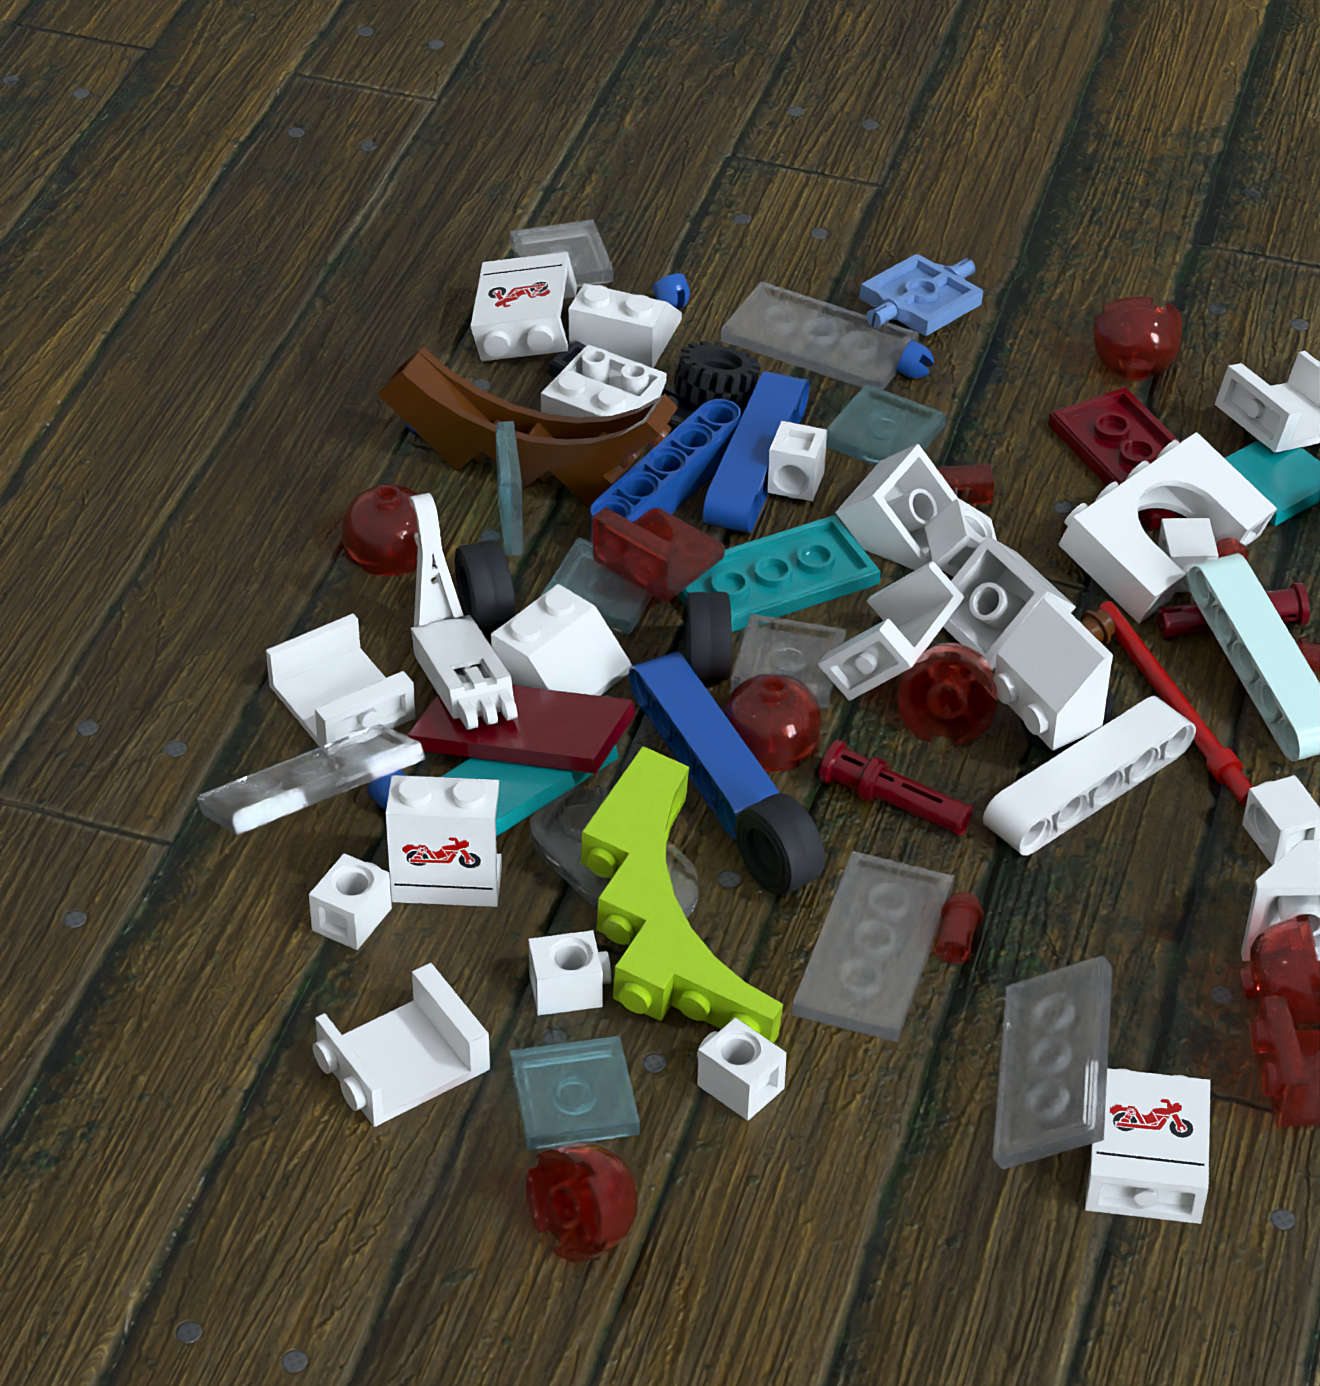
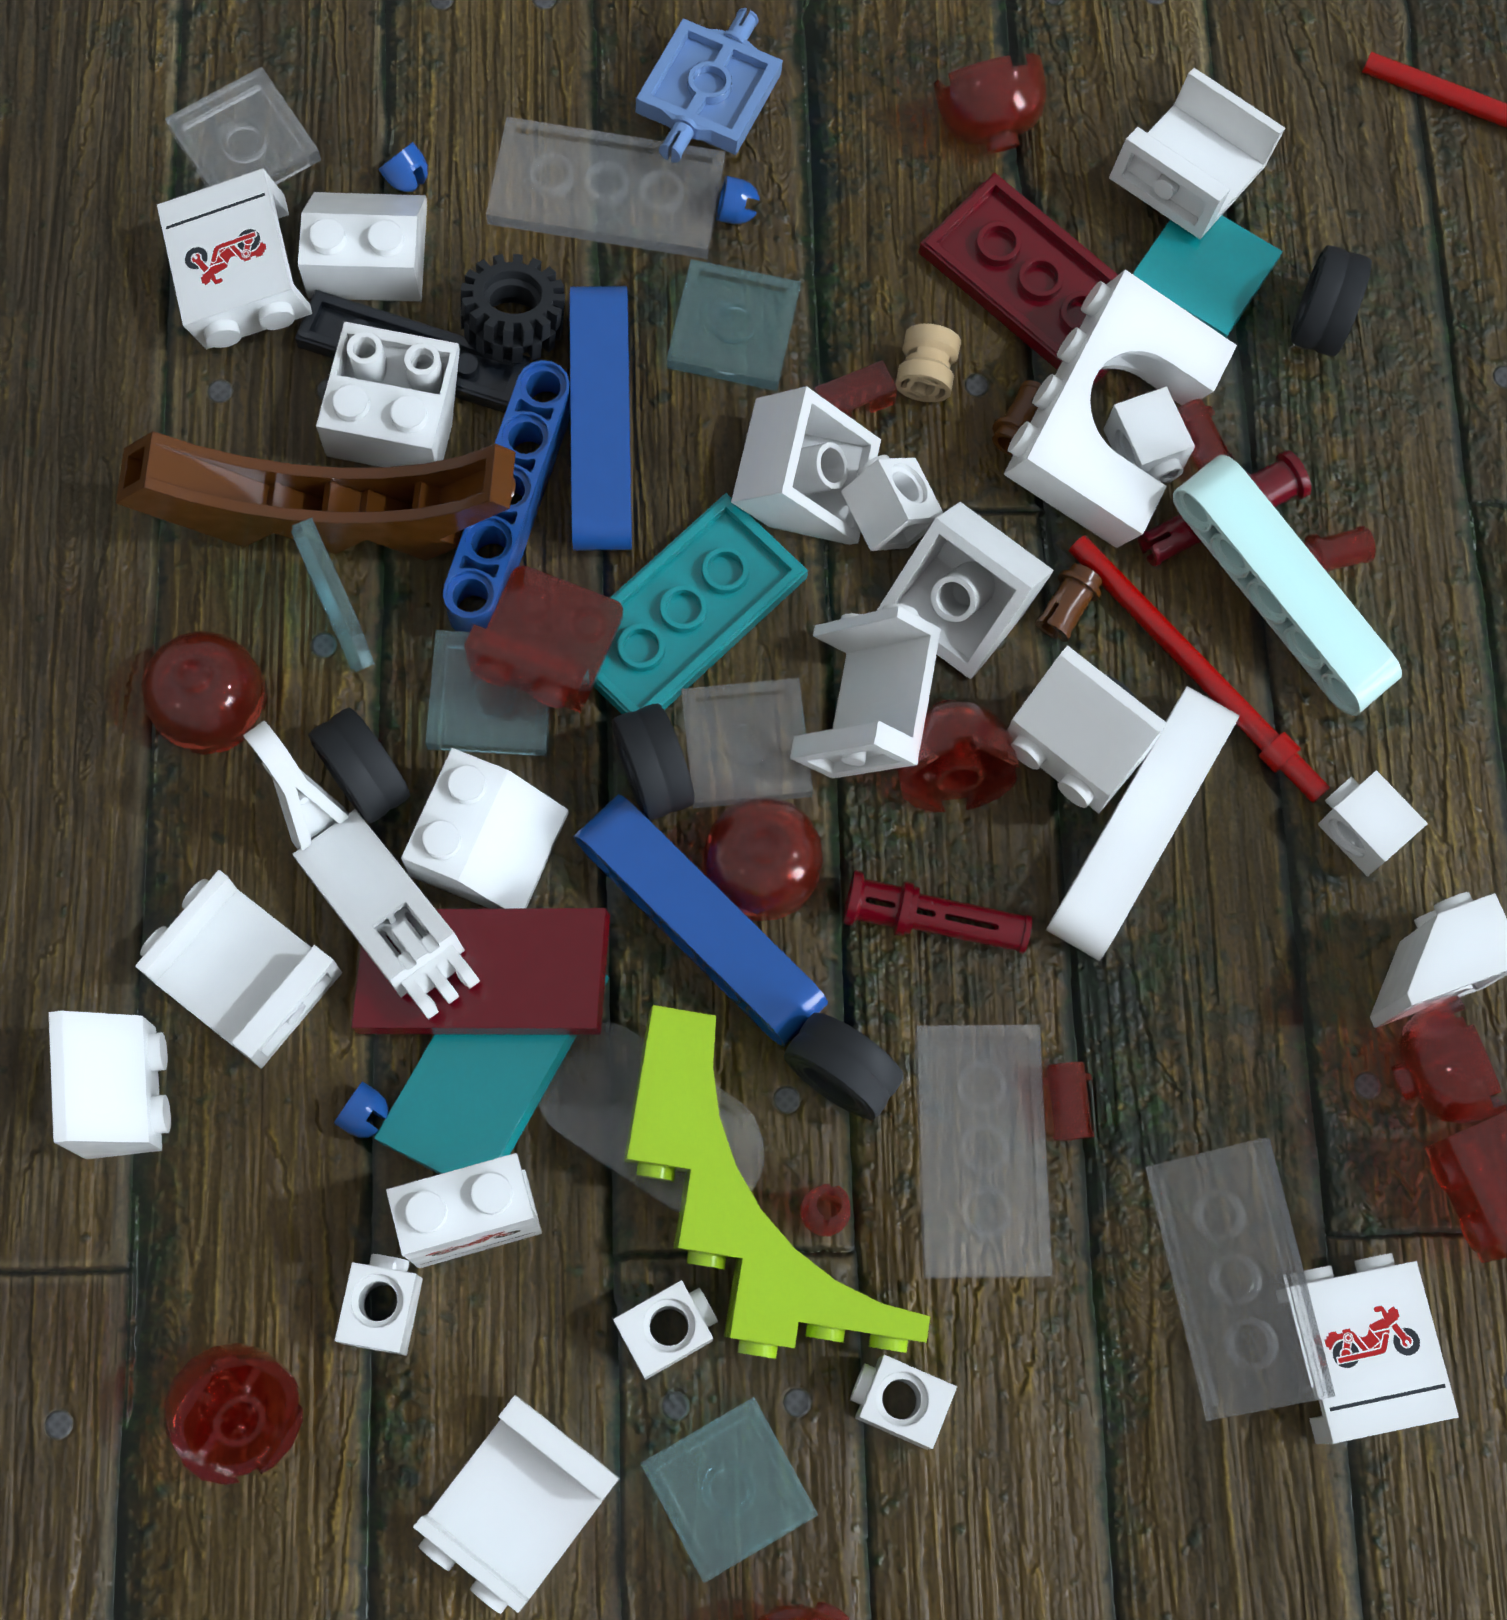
camera: 25 degrees left, 30 degrees up
clear tile [197,724,425,835] -> none
white brick [768,421,827,502] -> none
none -> white slope [49,1011,171,1159]
none -> clear red cylinder [164,1342,303,1485]
none -> clear red pin [801,1184,850,1236]
none -> tan wheel [895,324,961,402]

